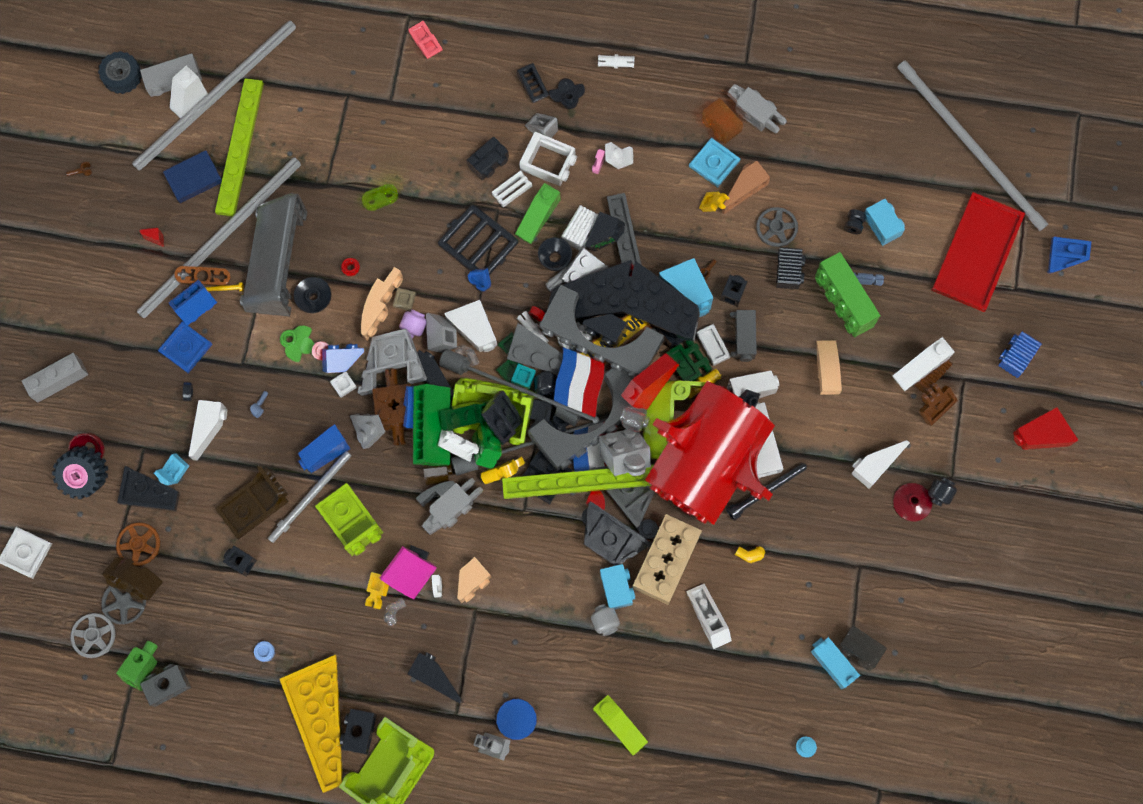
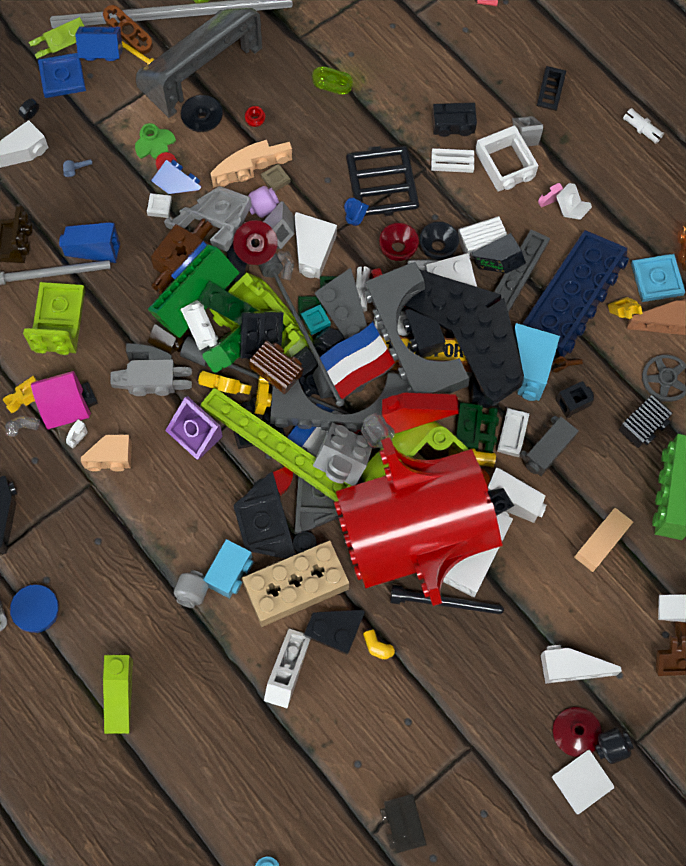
camera: 35 degrees right, 5 degrees down
light grey wing [350,414,385,449] -> none
bright green slope [515,183,561,244] -> none
black plate [549,78,585,109] -> none
medium azure brick [811,637,860,690] -> none
none -> lime hinge [29,17,85,59]
none -> medium lavender slope [165,396,223,460]
none -> dark red dish [233,220,278,265]
none -> reddish brown brick [249,341,303,394]
none -> yellow plate [255,376,272,415]
none -> black wing [303,610,365,655]
none -> dark red piece [379,223,419,261]
none -> dark blue bracket [522,230,629,357]
none -> white sticker [552,750,614,814]

